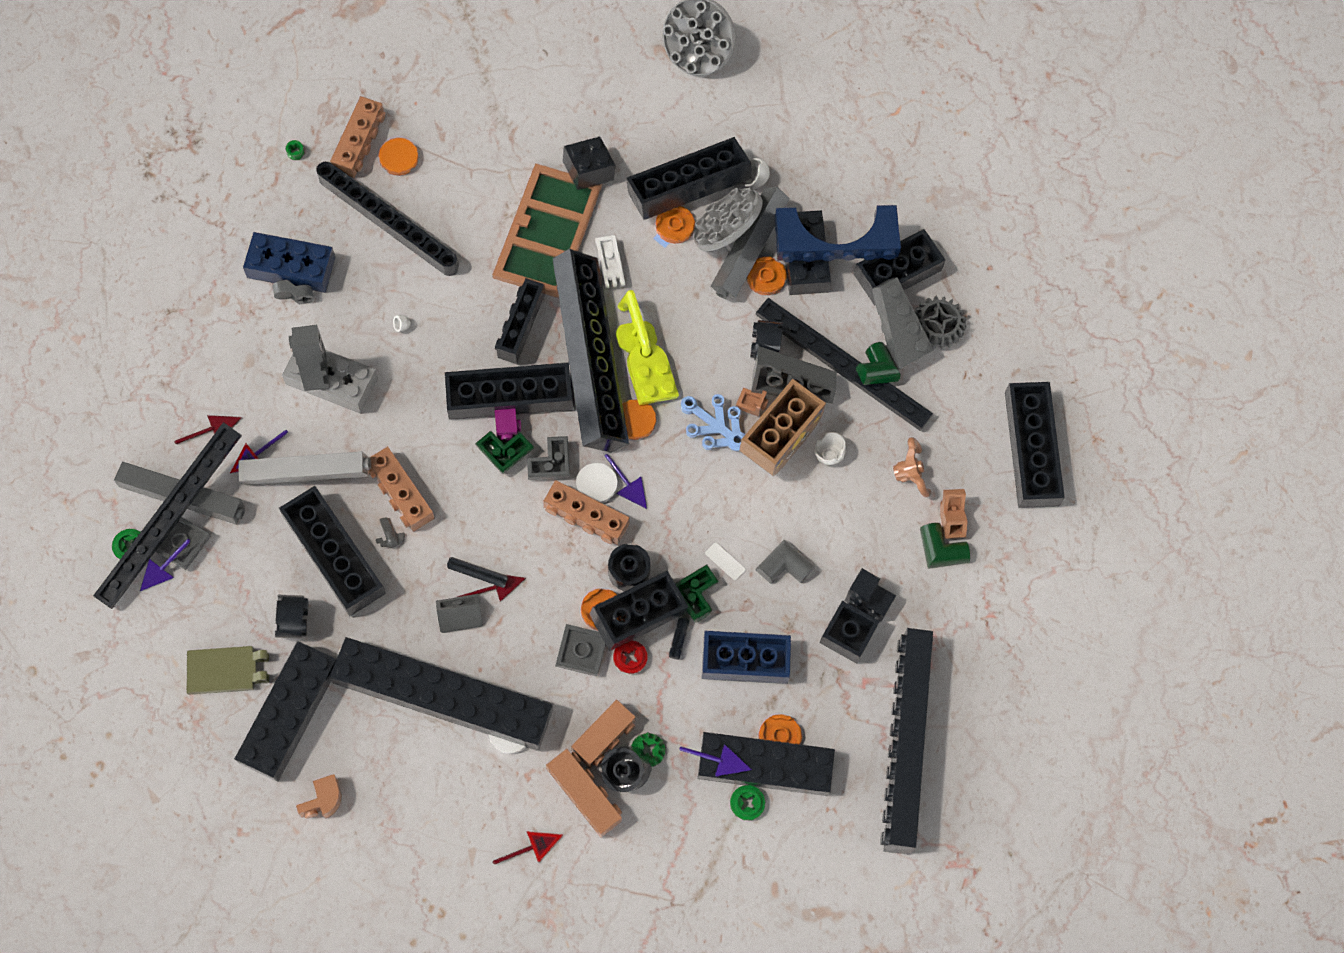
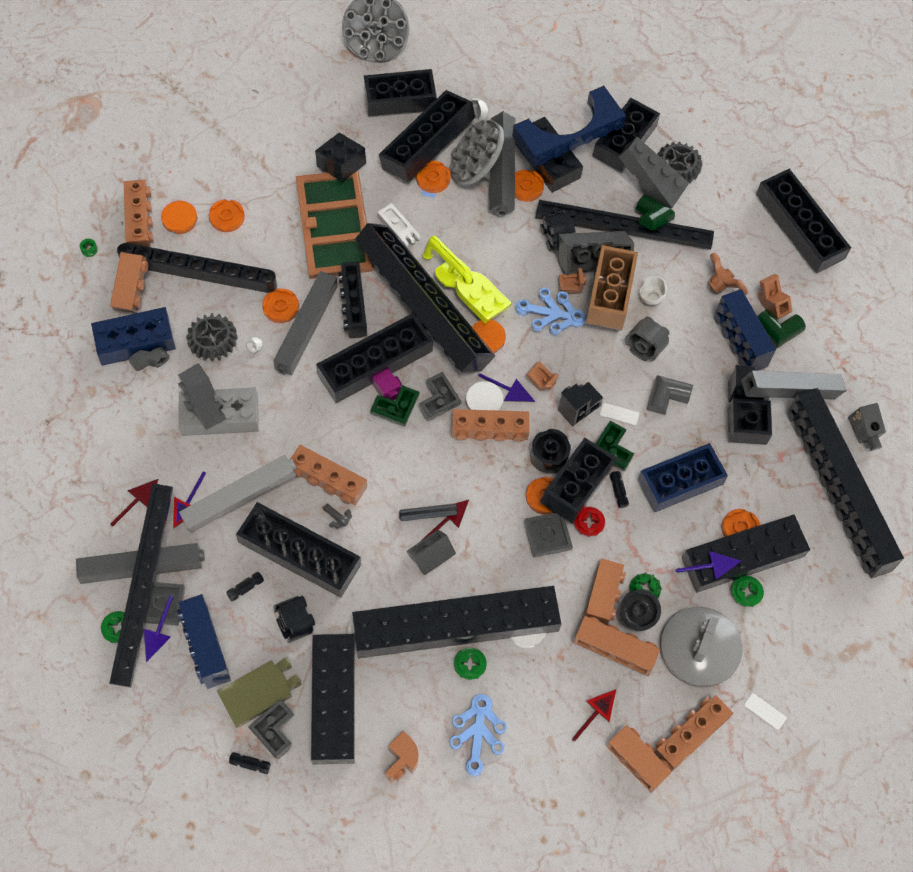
camera: 25 degrees left, 5 degrees down
none -> nougat brick [110,252,148,313]
none -> dark blue brick [177,594,231,689]
none -> dark grey gear [186,313,238,362]
none -> orange tile [209,199,245,232]
none -> black axle [226,572,264,601]
none -> black axle [229,752,271,774]
none -> dark grey brick [248,699,294,759]
none -> orange tile [262,288,299,323]
none -> dark grey brick [273,271,338,376]
none -> black brick [364,69,437,116]
none -> light blue plant [450,694,507,777]
none -> green gear [454,648,487,681]
none -> nougat bracket [525,361,559,391]
none -> black brick [558,382,603,427]
none -> nougat brick [606,725,672,793]
none -> dark grey brick [625,316,670,361]
none -> nougat brick [654,695,734,771]
none -> light grey bracket [660,607,743,687]
none -> dark blue brick [715,289,776,371]
none -> brick [741,370,847,399]
none -> white sticker [745,693,787,730]
none -> dark grey torso [848,403,886,451]

